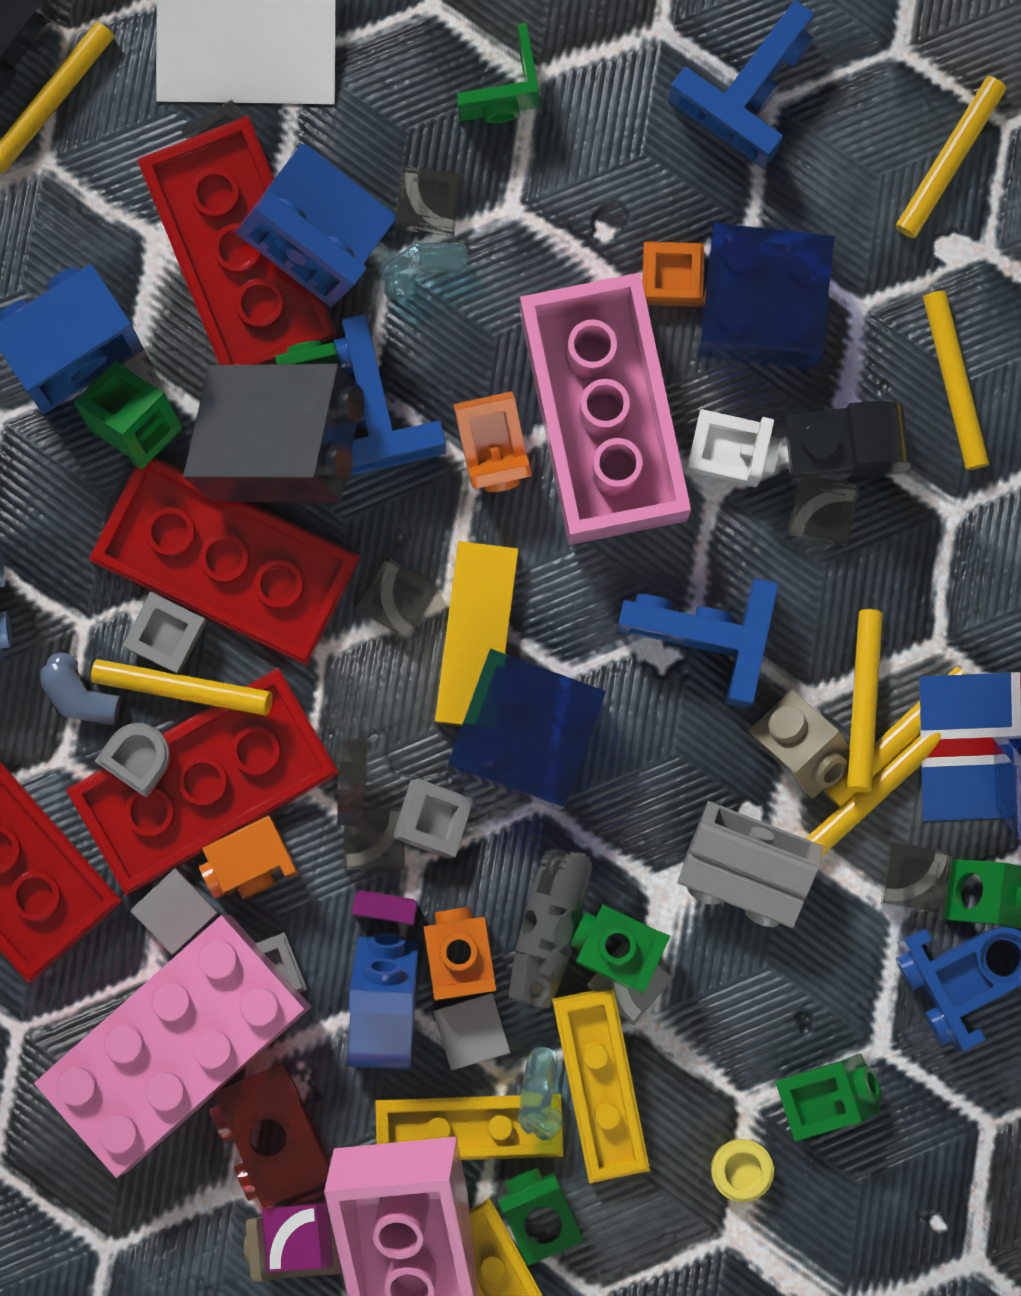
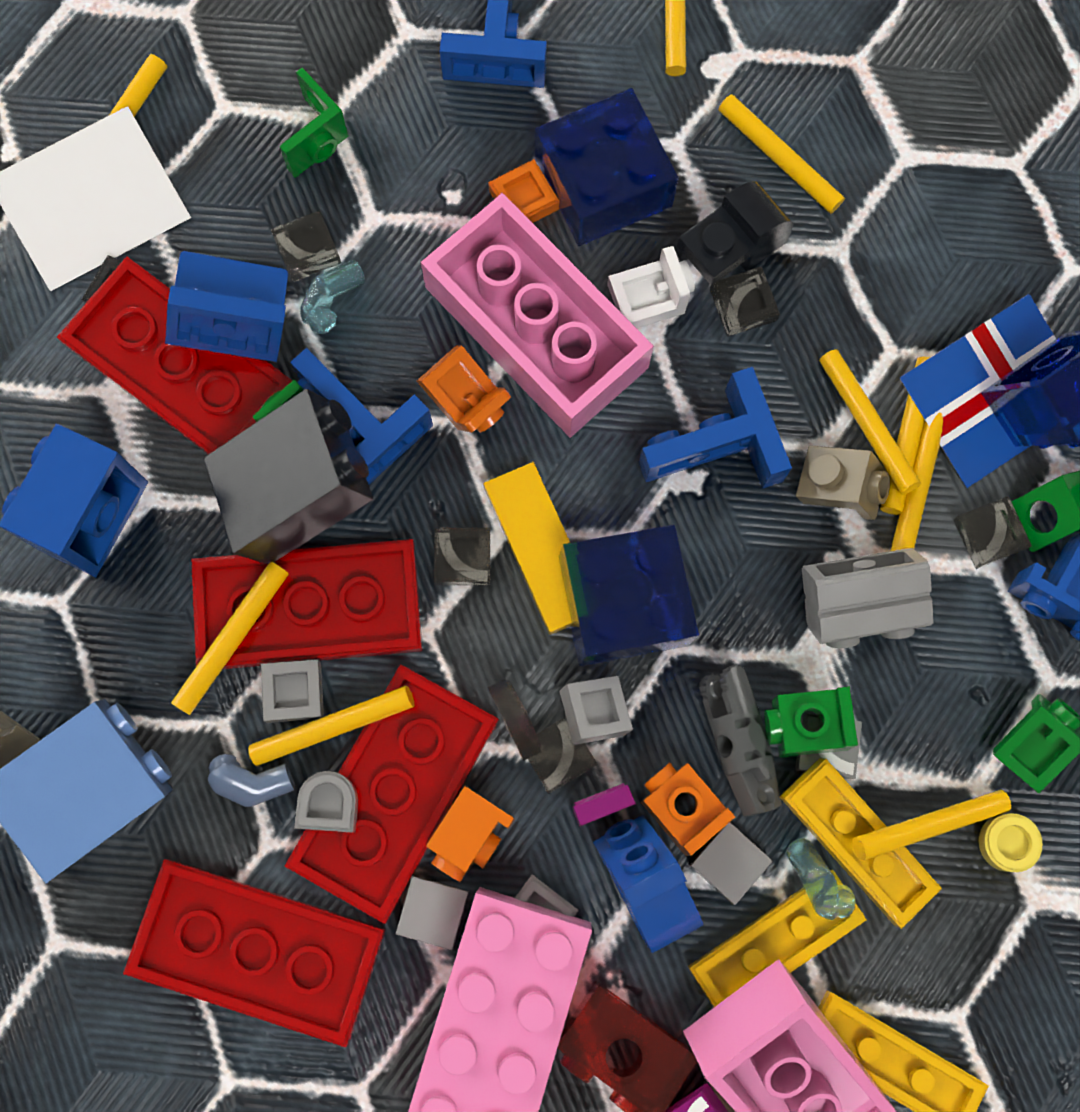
camera: 30 degrees left, 5 degrees down
green brick [74,361,183,470] -> none
green bracket [497,1167,583,1266] -> none
none -> yellow bar [171,561,289,715]
none -> yellow bar [852,790,1011,861]

